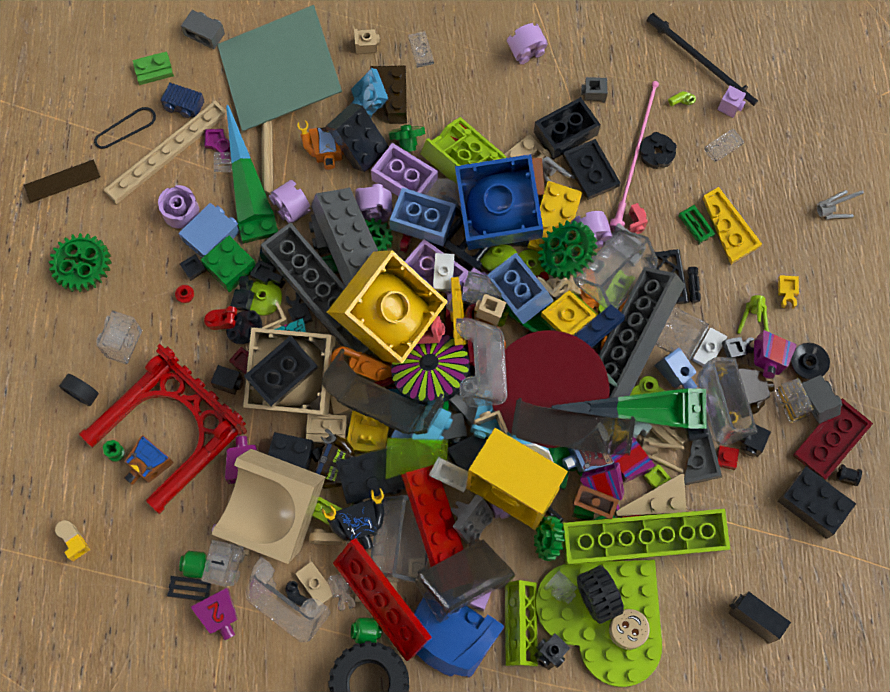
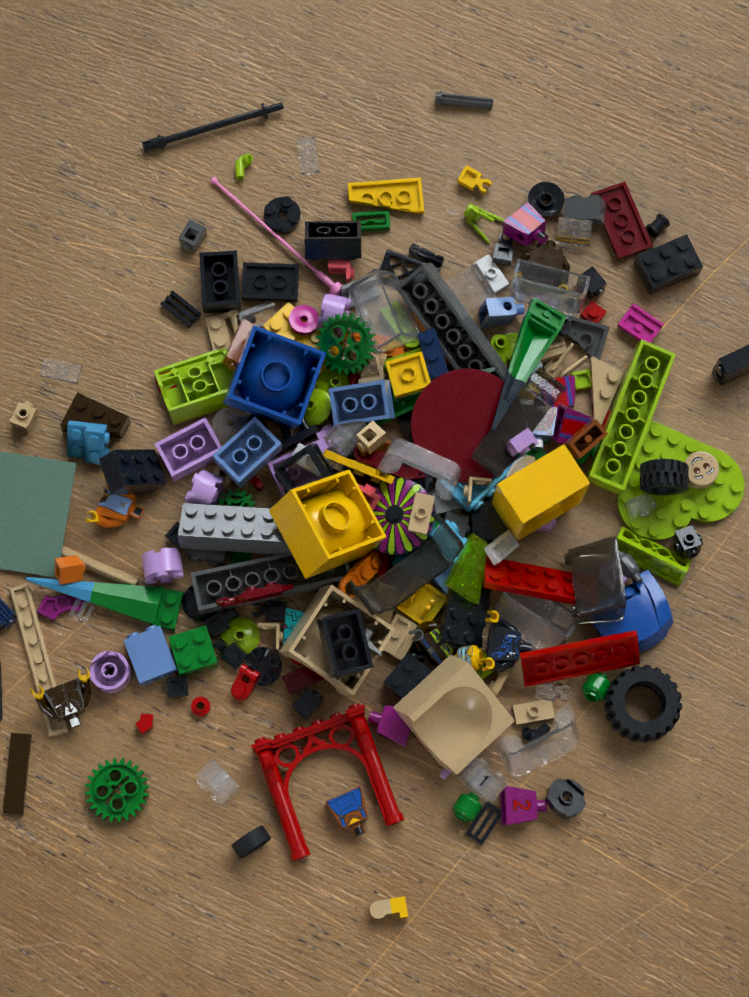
camera: 65 degrees left, 5 degrees up
green bush [103,440,125,462] -> none
green plant [388,124,426,152] -> none
flat silver plate [451,494,494,546] -> none
lavender brick [507,23,548,64] -> none
green gear [534,516,565,561] -> none
lavender brick [717,86,746,118] -> none
light grey plant [817,190,864,220] -> none
none -> dark brown torso [30,668,91,729]
none -> orange brick [54,555,86,585]
none -> red piece [135,714,154,735]
none -> black tile [160,290,201,328]
none -> dark red plate [216,582,294,607]
none -> black window [273,443,335,494]
none -> dark pink piece [289,305,319,336]
none -> black brick [305,221,361,260]
none -> light grey bar [365,629,382,657]
none -> tan plate [408,492,435,535]
none -> dark grey axle [435,91,493,109]
none -> yellow head [454,645,484,671]
none -> lavender brick [506,428,539,457]
none -> black plate [545,778,586,819]
none -> dark grey plant [615,552,643,584]
none -> dark pink plate [617,303,664,343]

